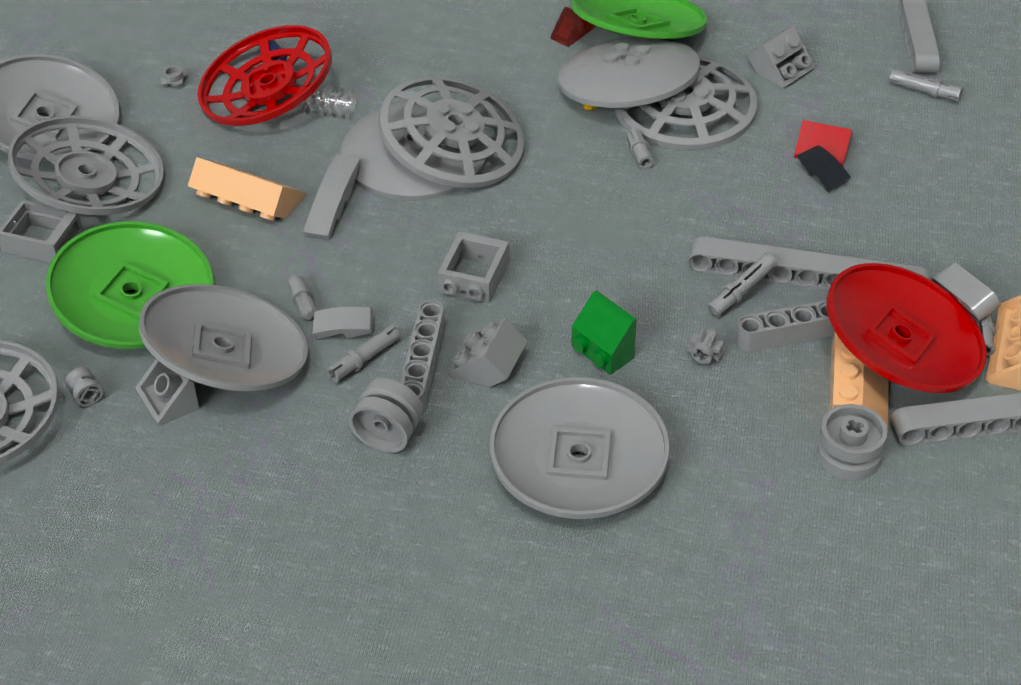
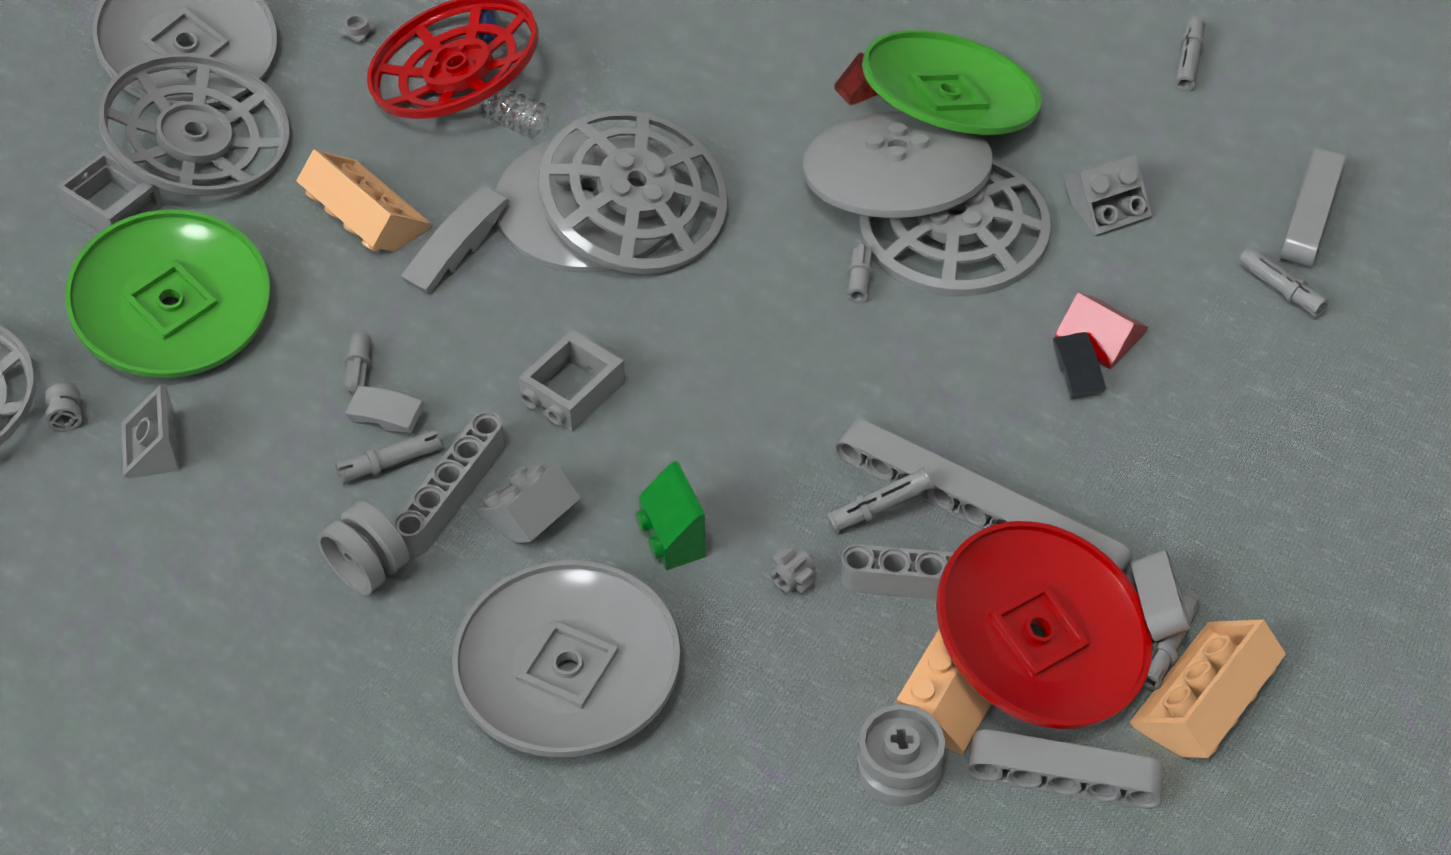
camera: 20 degrees right, 5 degrees up
light grey dish [138,284,308,391] -> none

